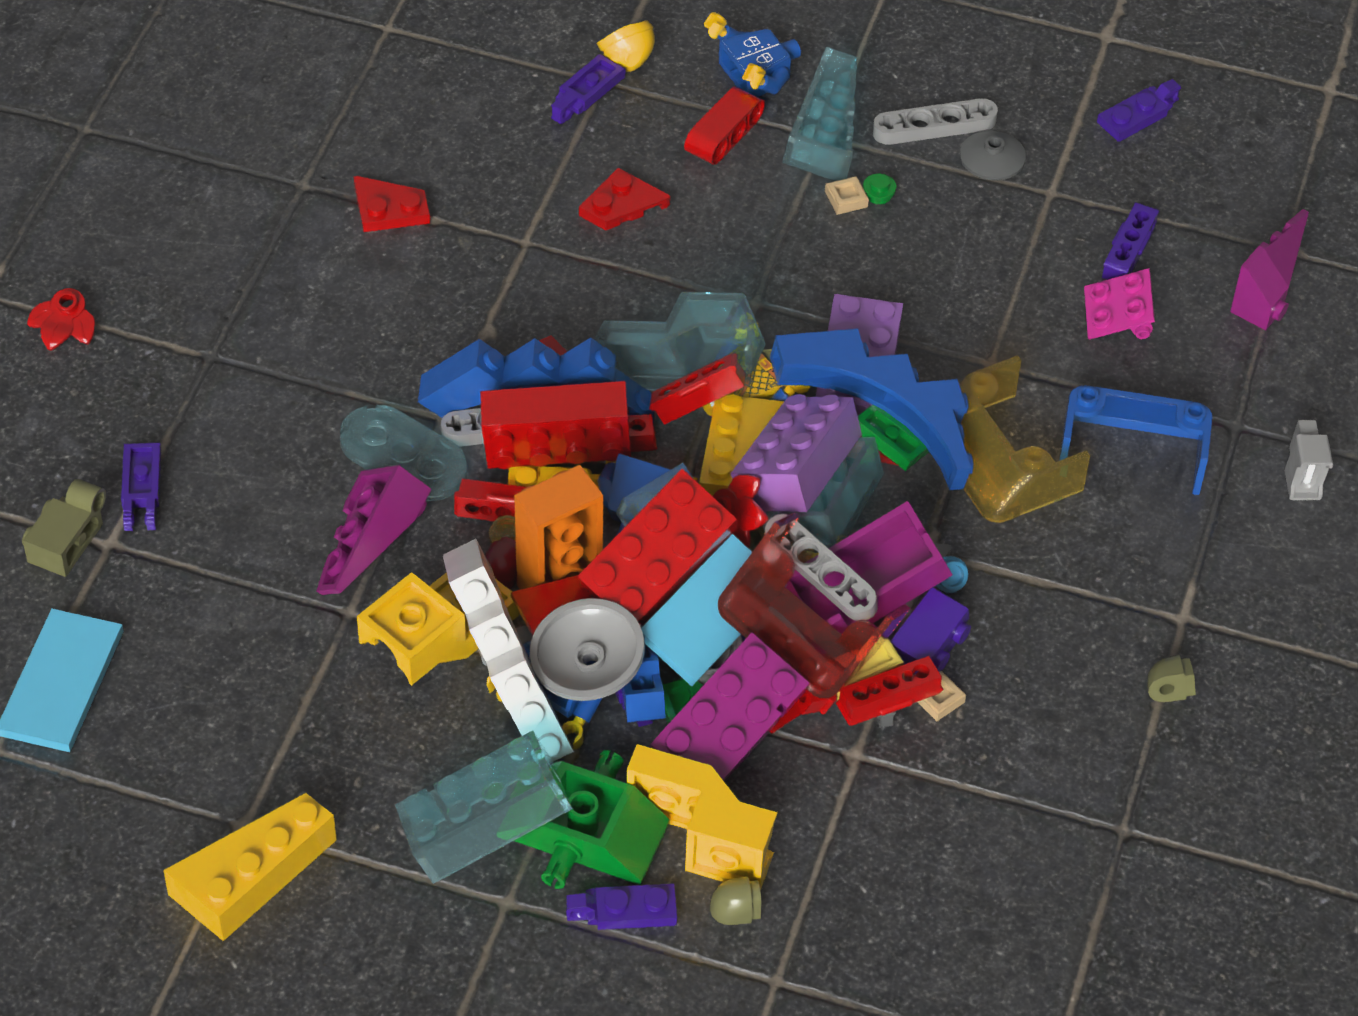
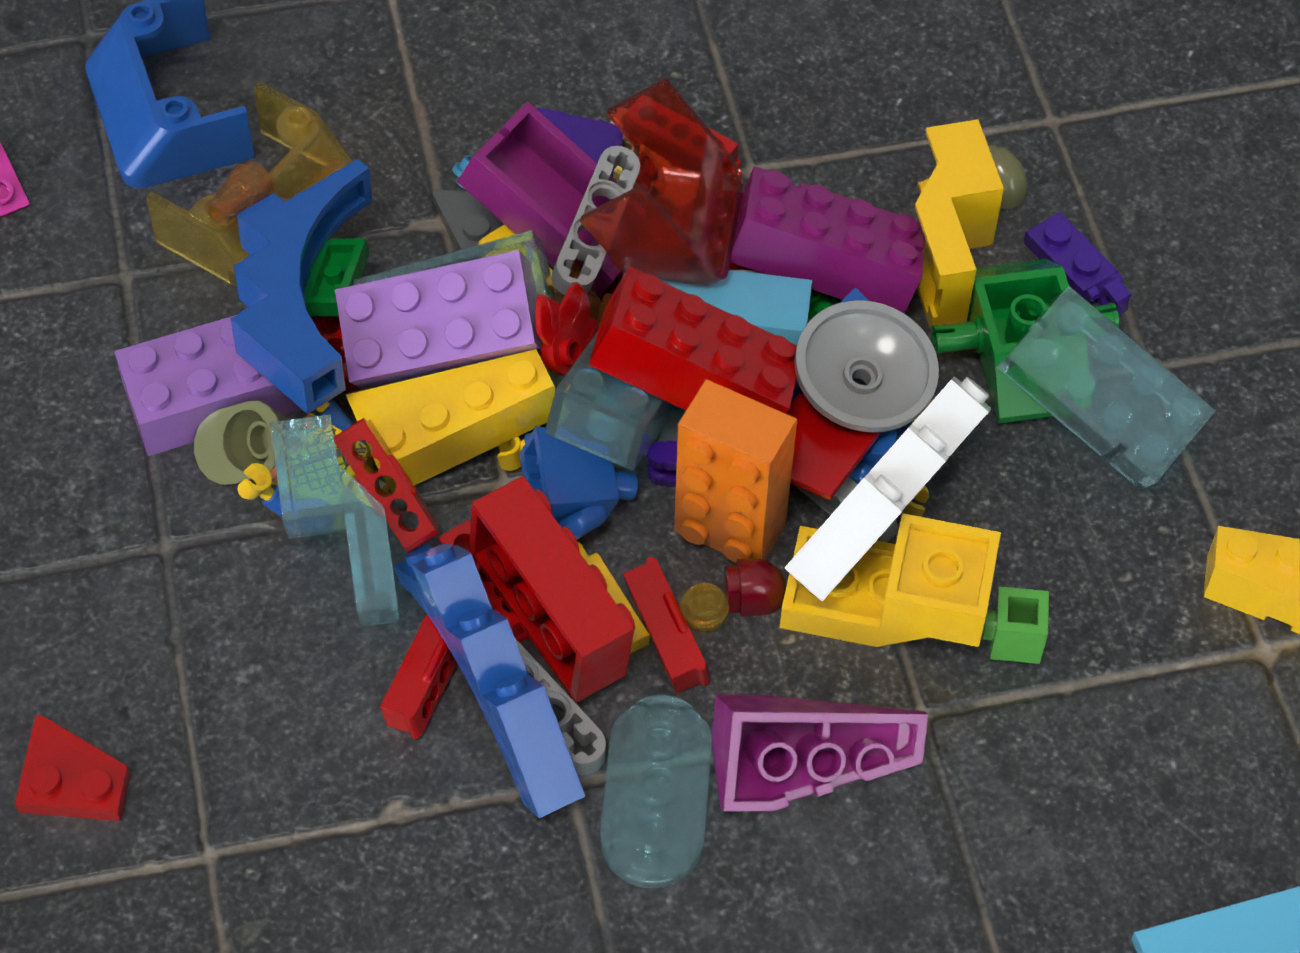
camera: 120 degrees left, 5 degrees up
none -> clear orange cone [205,161,273,226]
none -> bright green brick [982,586,1049,664]

